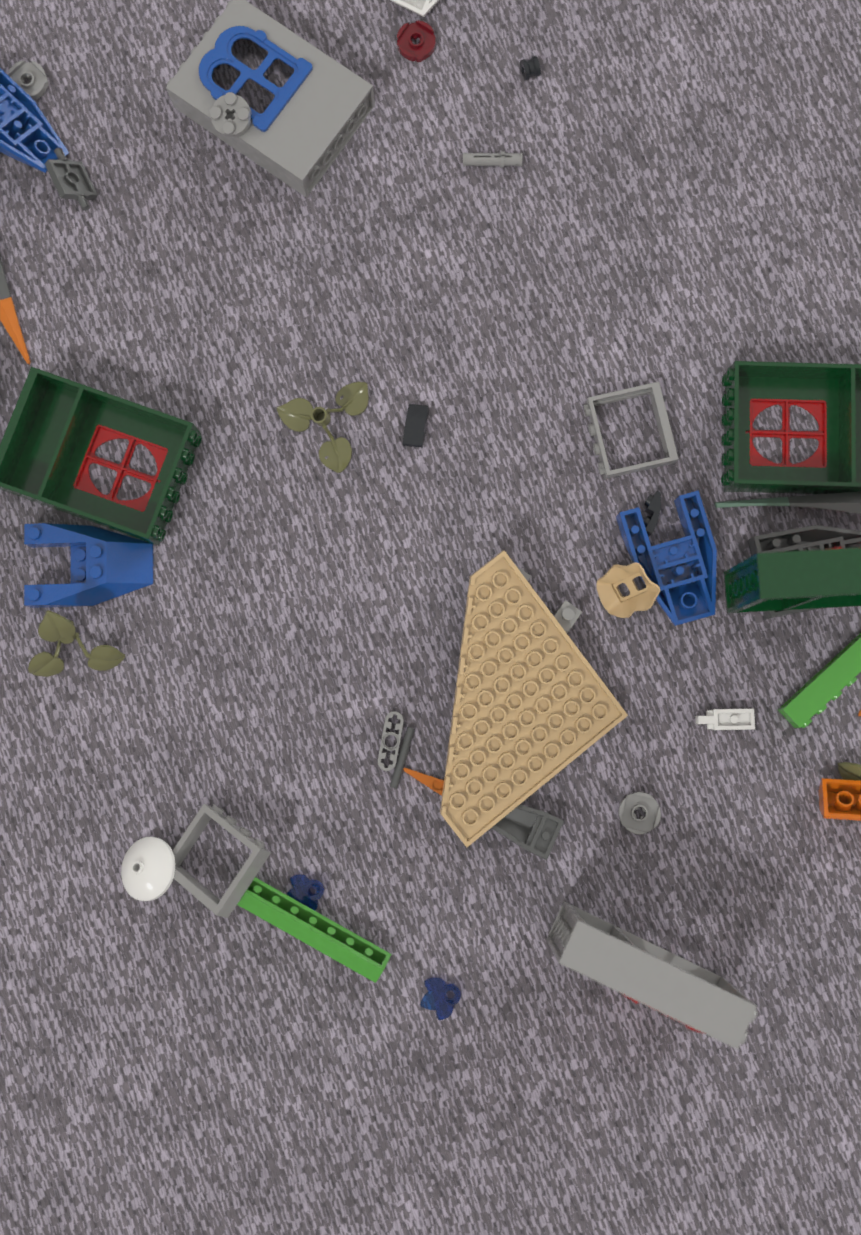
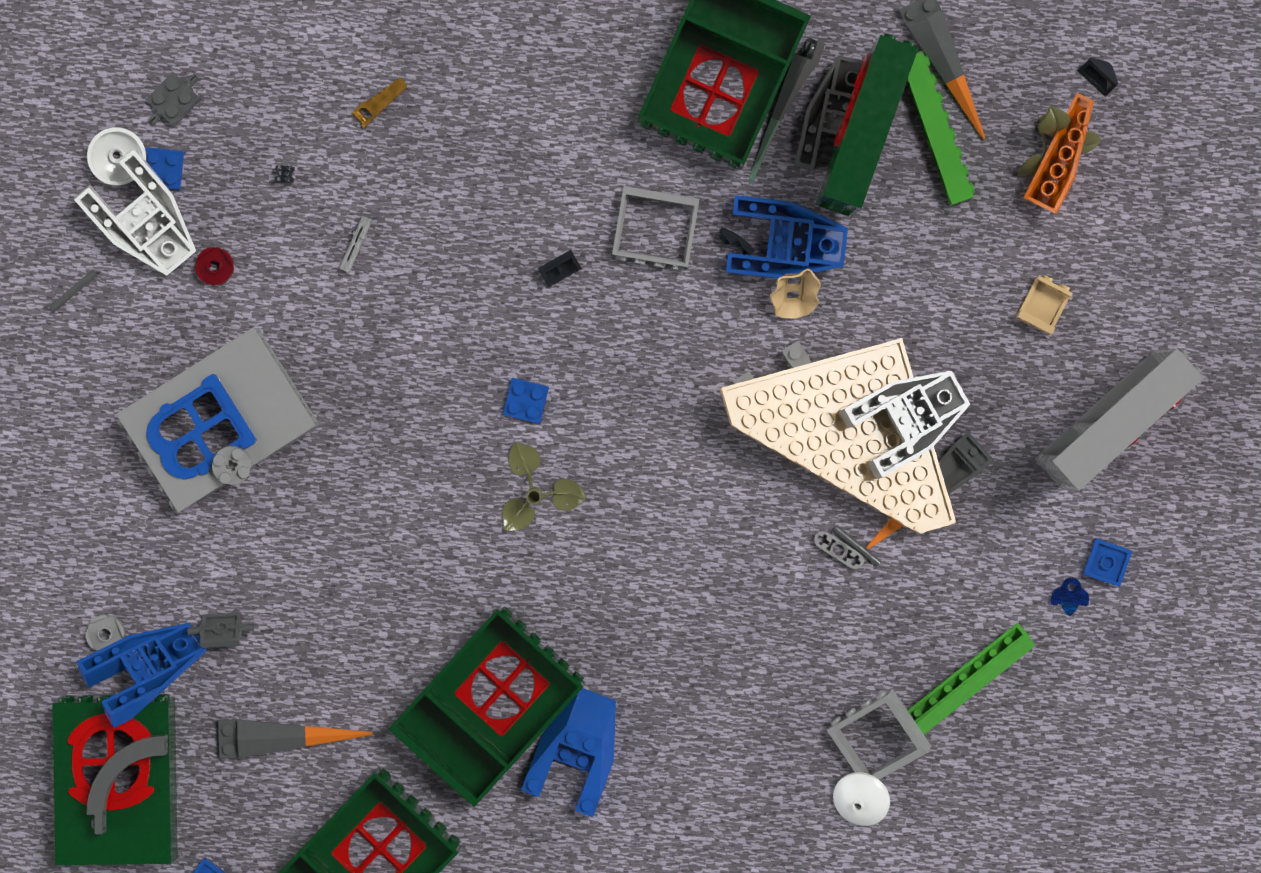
camera: 75 degrees left, 5 degrees up
olive plant [28,610,126,677] -> none
clear blue plate [287,874,324,911] -> none
black slope [403,404,429,448] -> none
light grey plate [618,792,661,834] -> none
white hinge [695,709,755,730] -> none
none -> pearl gold piece [352,77,408,129]
none -> blue plate [503,378,549,424]
none -> black hinge [538,250,582,288]
none -> wedge [838,371,970,479]
none -> tan panel [1015,275,1073,335]
none -> blue plate [1083,538,1133,587]

